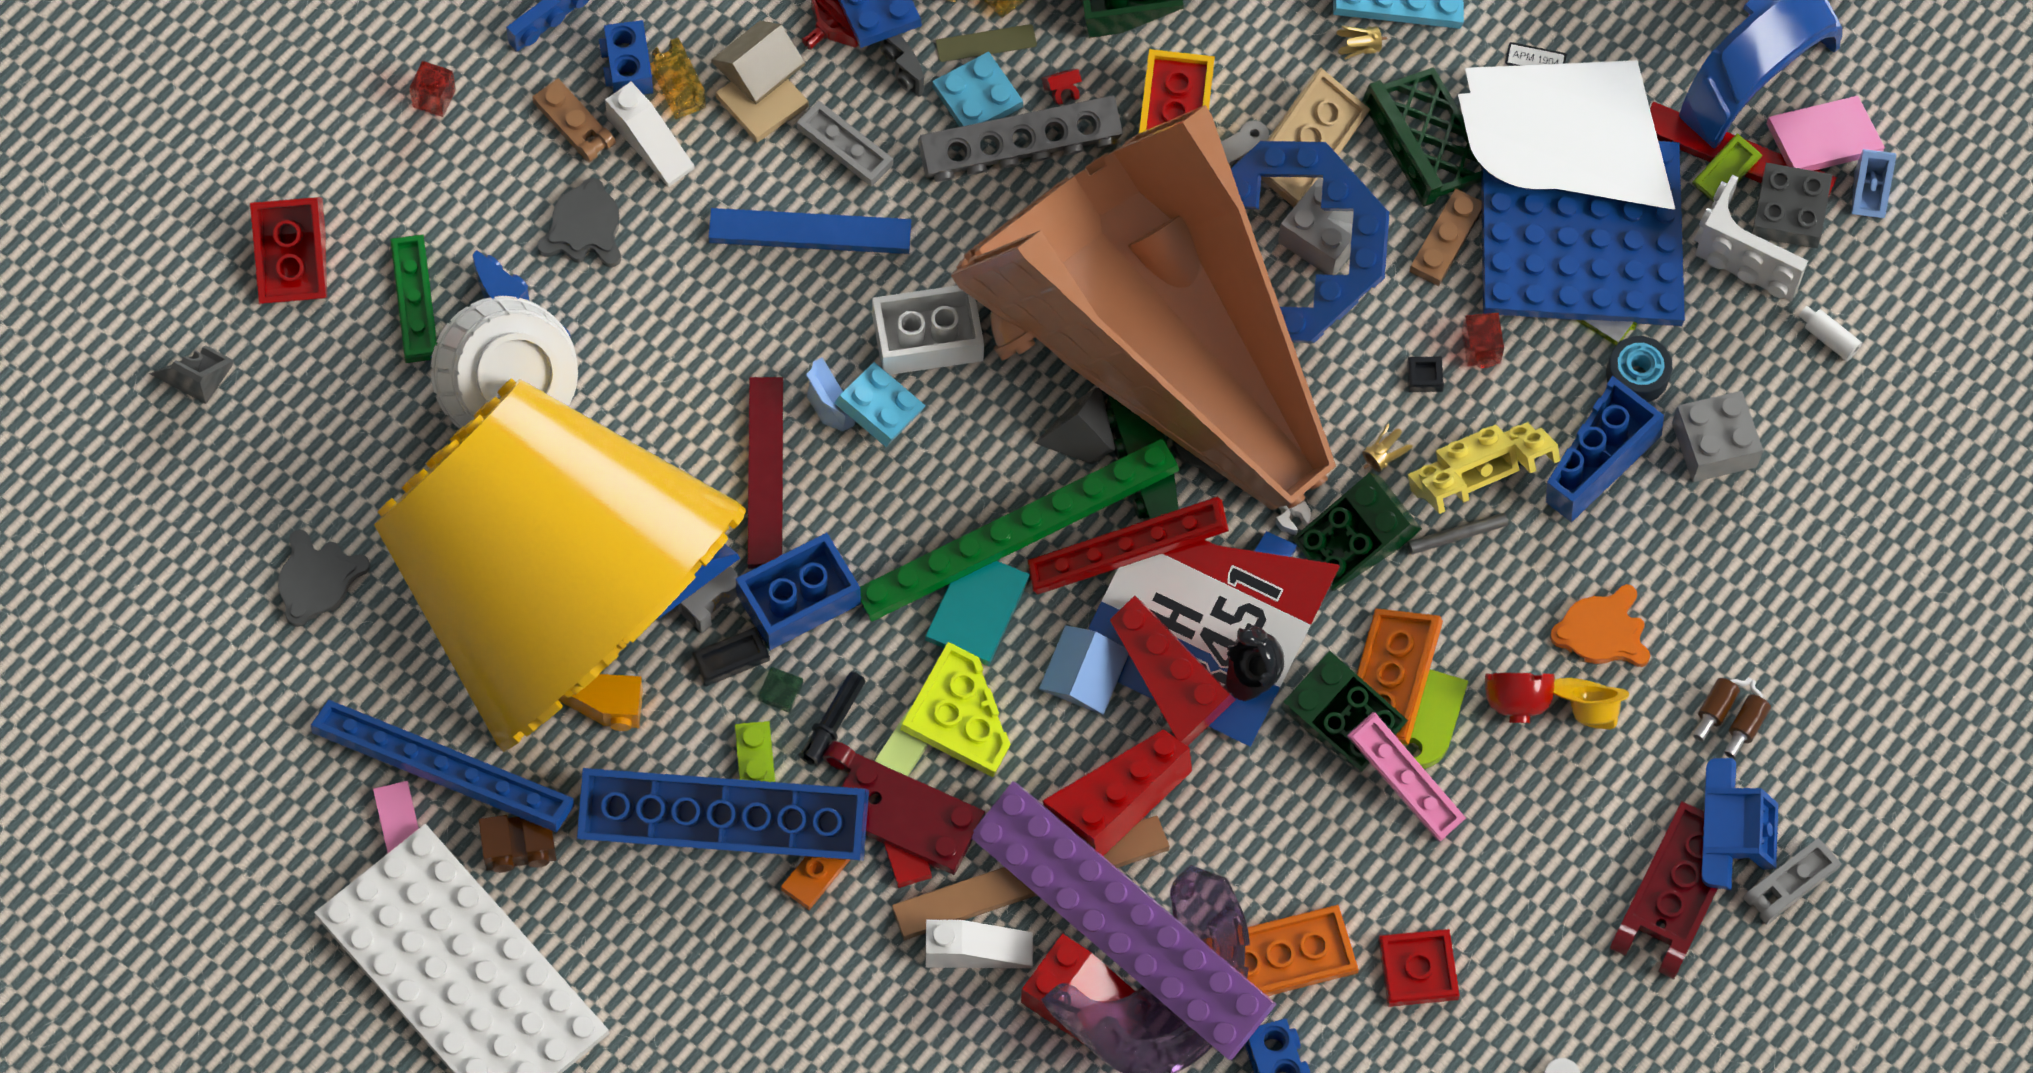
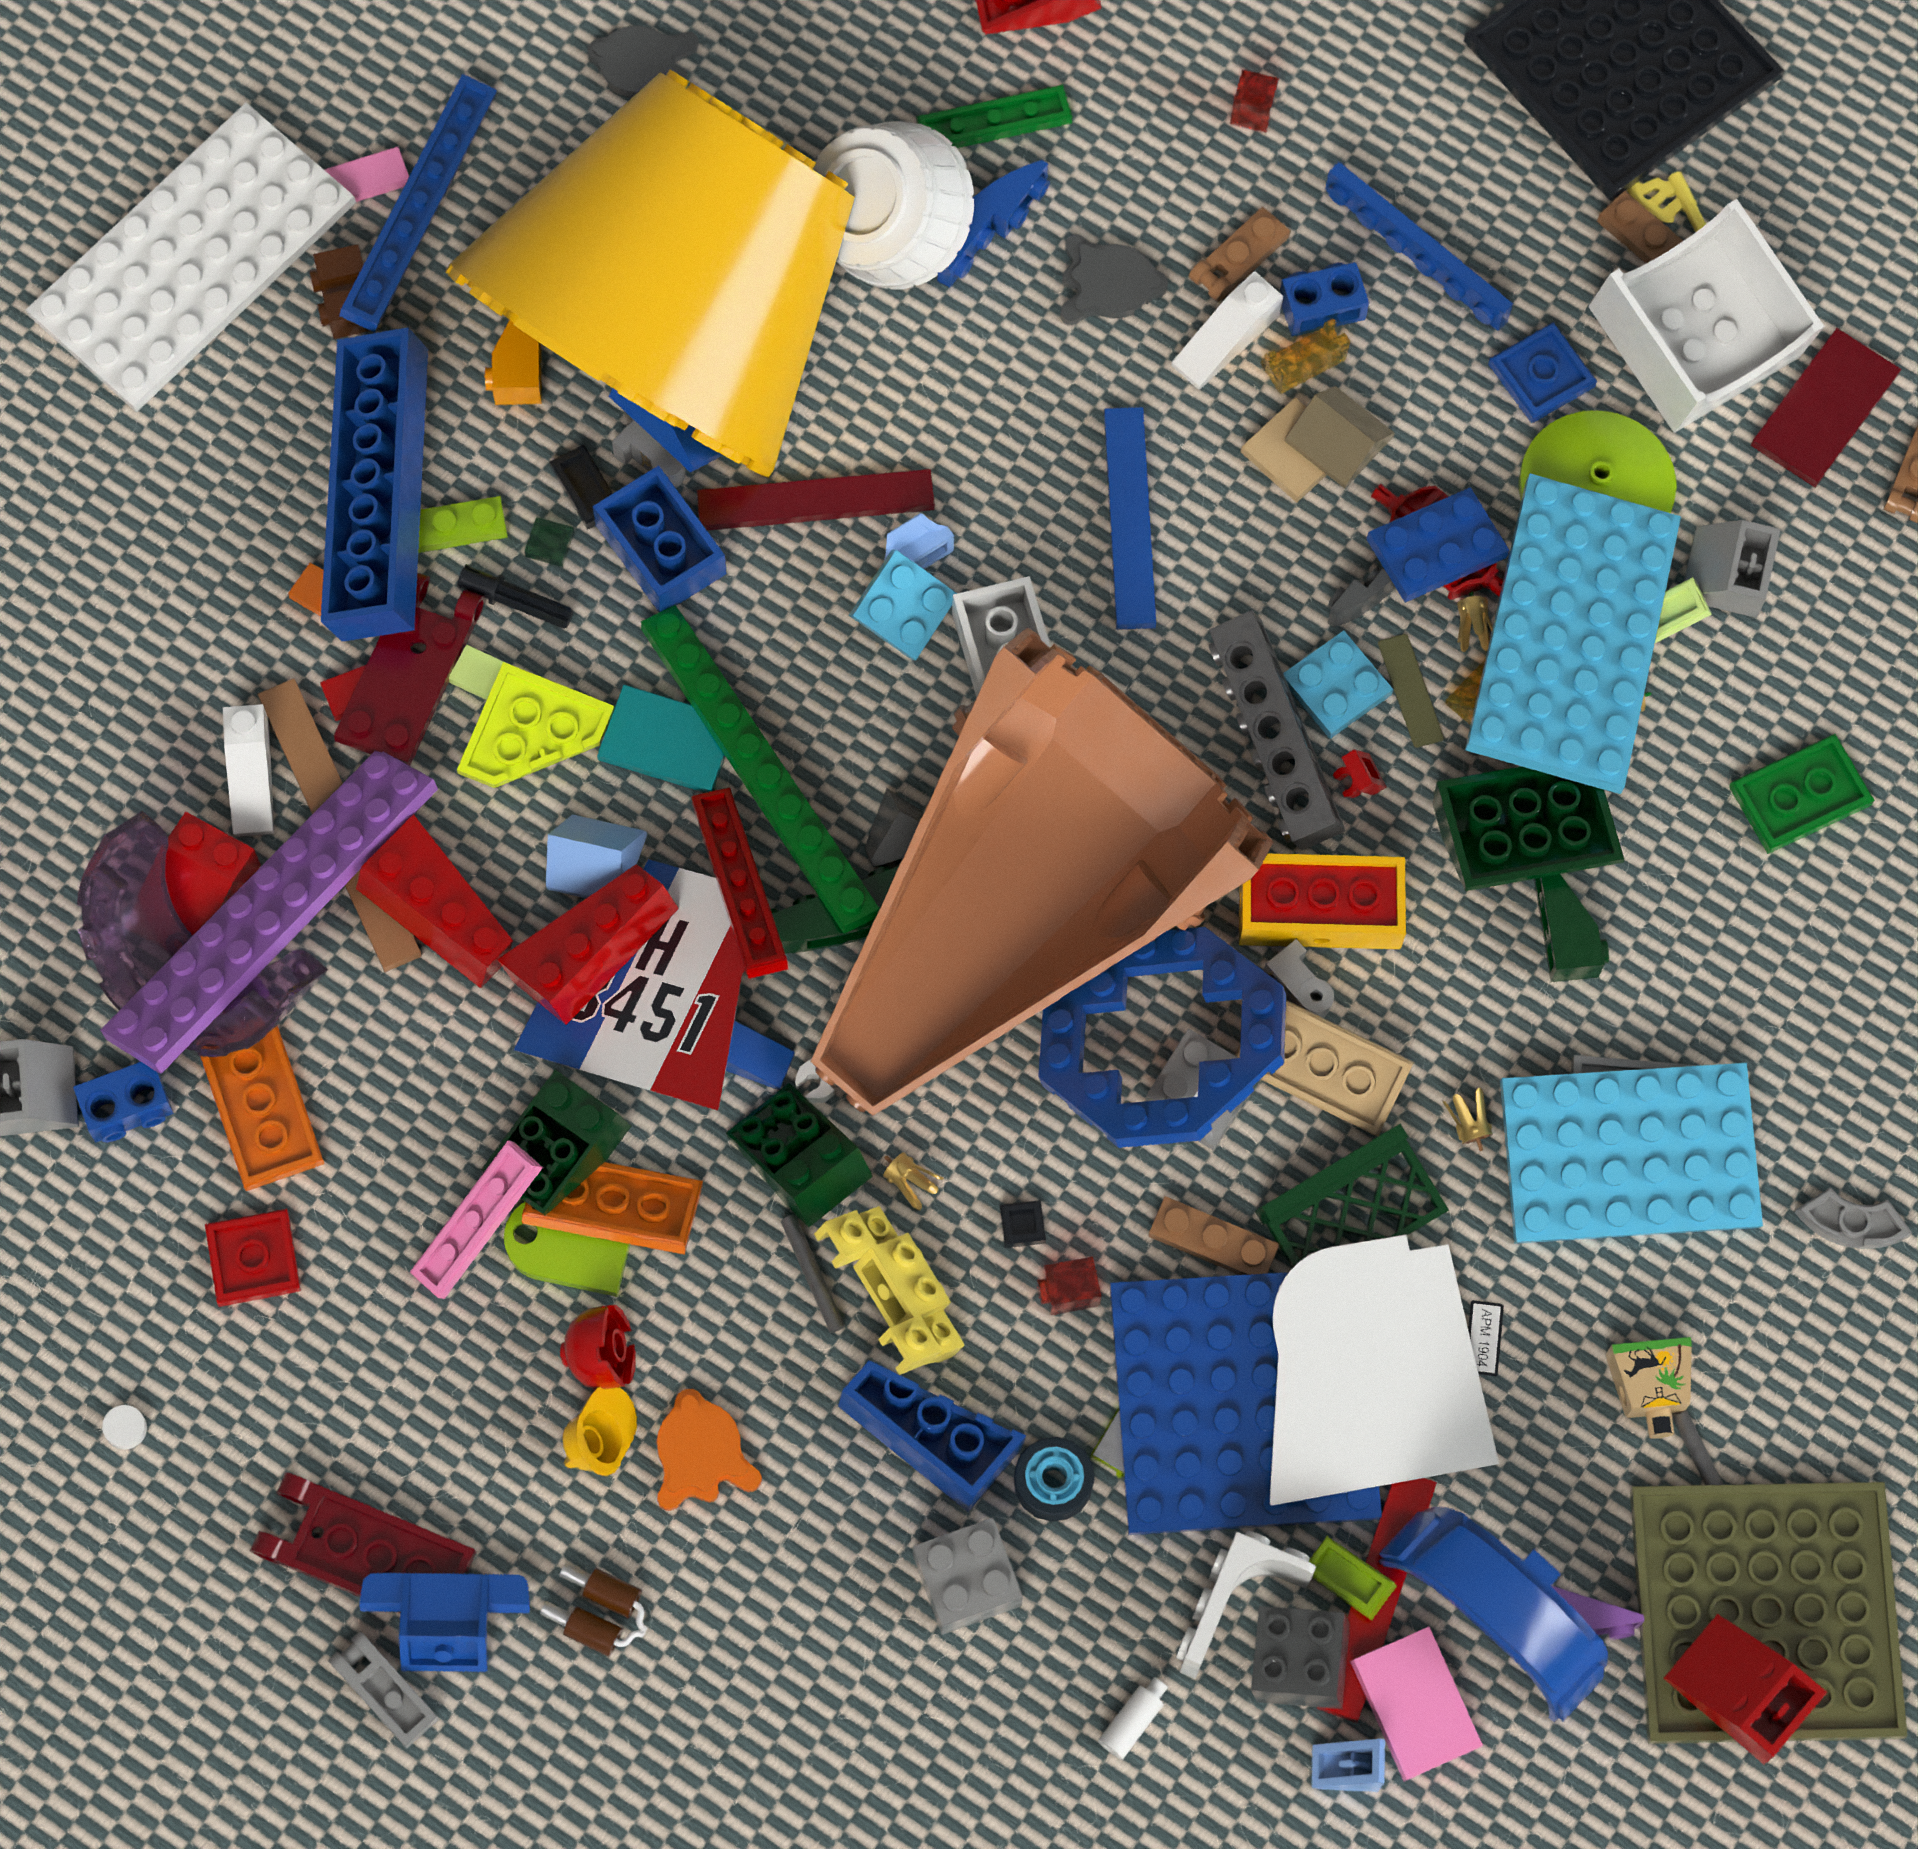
camera: 85 degrees right, 5 degrees up
light grey plate [797,101,893,187] -> none
black piece [1226,626,1284,701] -> none

